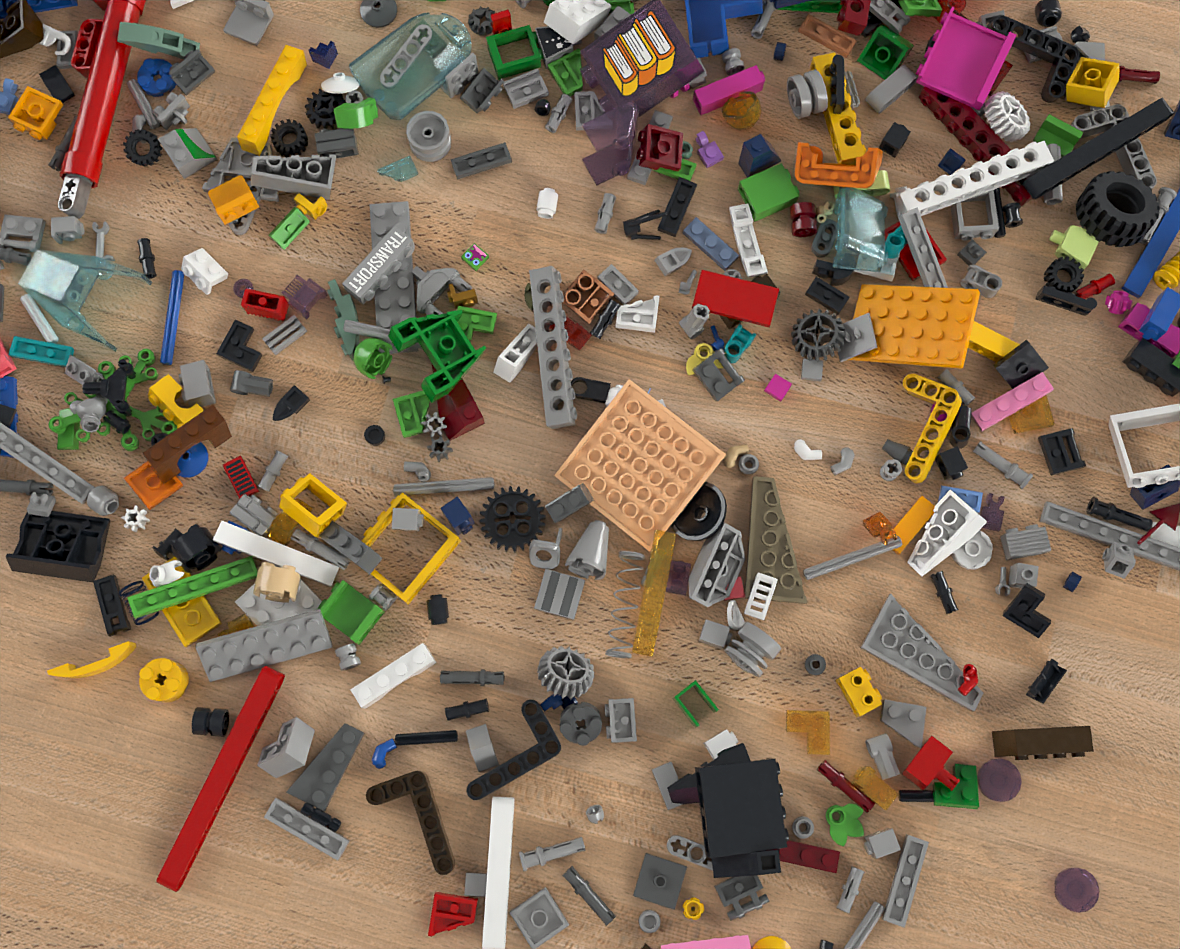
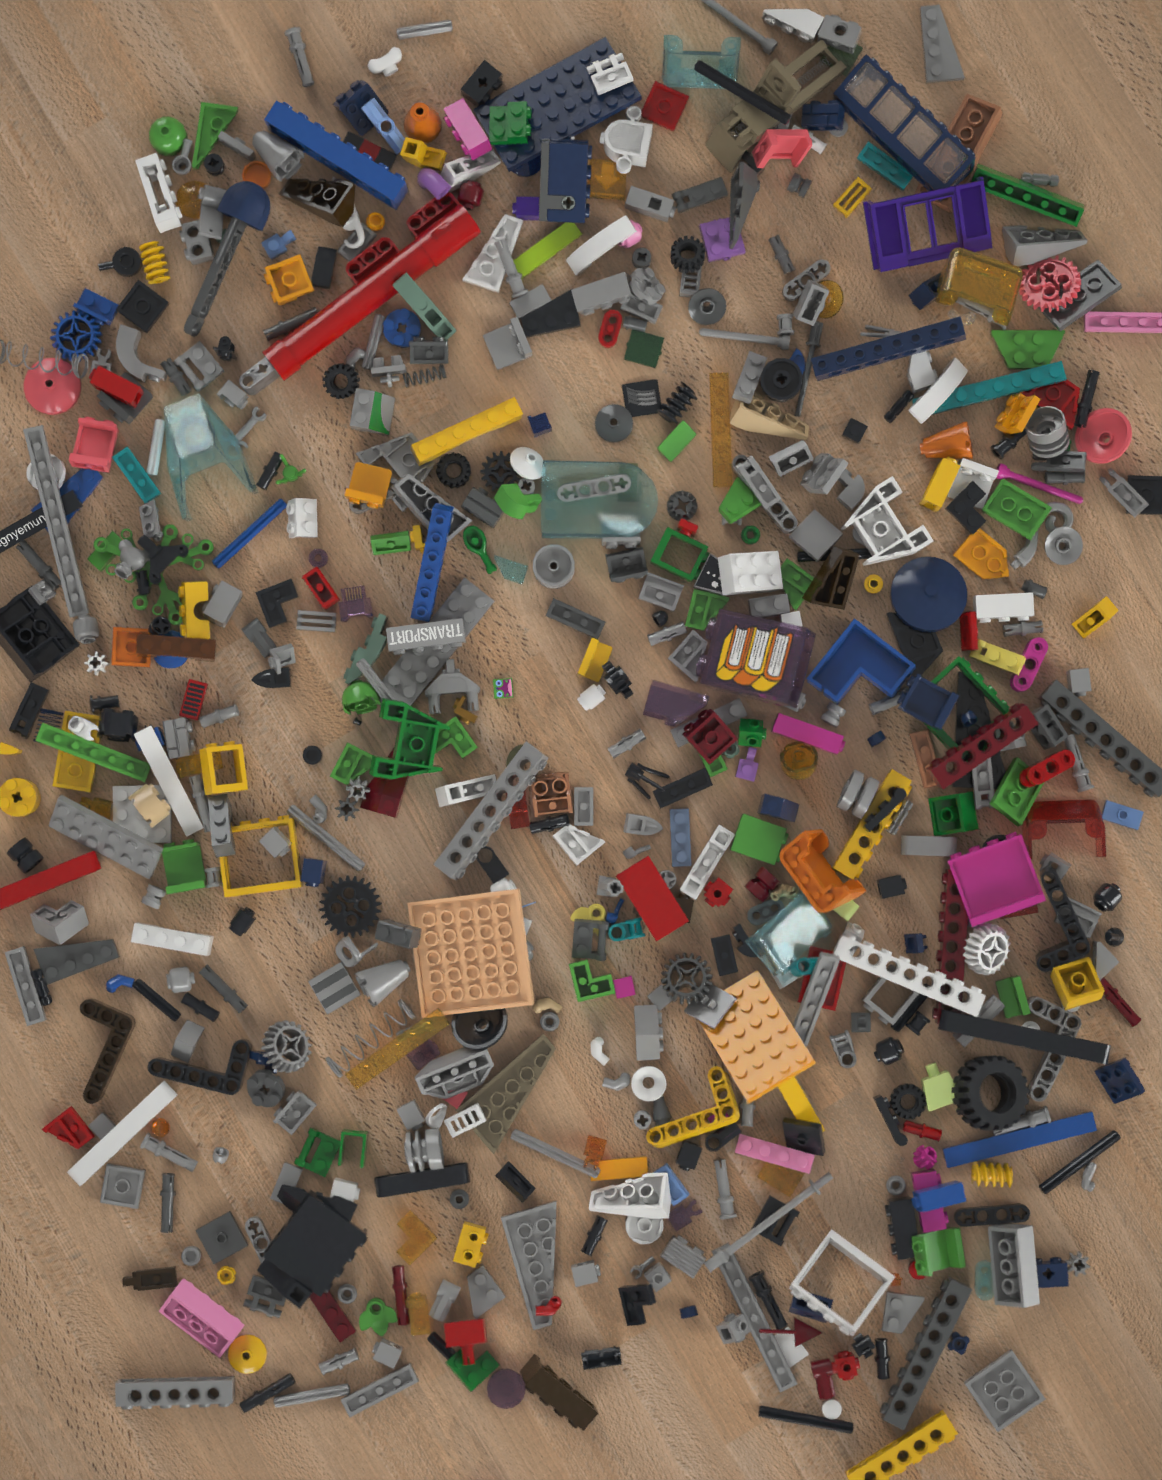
camera: 45 degrees right, 10 degrees up
none -> clear orange plate [151,1118,170,1138]
none -> light grey head [166,967,195,993]
none -> black hinge [213,336,237,361]
none -> light grey bracket [268,643,296,674]
none -> bright green plant [275,454,306,484]
none -> green plate [294,1127,340,1177]
none -> light orange plate [366,212,385,231]
none -> black beam [374,1162,470,1198]
none -> dark grey piece [403,364,447,388]
none -> blue brick [410,503,454,622]
none -> green piece [463,525,497,574]
none -> black plate [495,1161,536,1203]
none -> bright green brick [569,959,615,1002]
none -> light grey brick [571,1260,601,1287]
none -> yellow panel [577,638,613,682]
none -> black gear [602,661,634,699]
none -> white piece [631,1066,666,1101]
none -> light grey brick [634,1005,663,1061]
none -> red brick [703,877,734,907]
none -> light grey bar [704,1172,833,1273]
none -> green brick [738,718,767,747]
none -> black head [874,1037,904,1065]
none -> light grey plate [886,1175,906,1195]

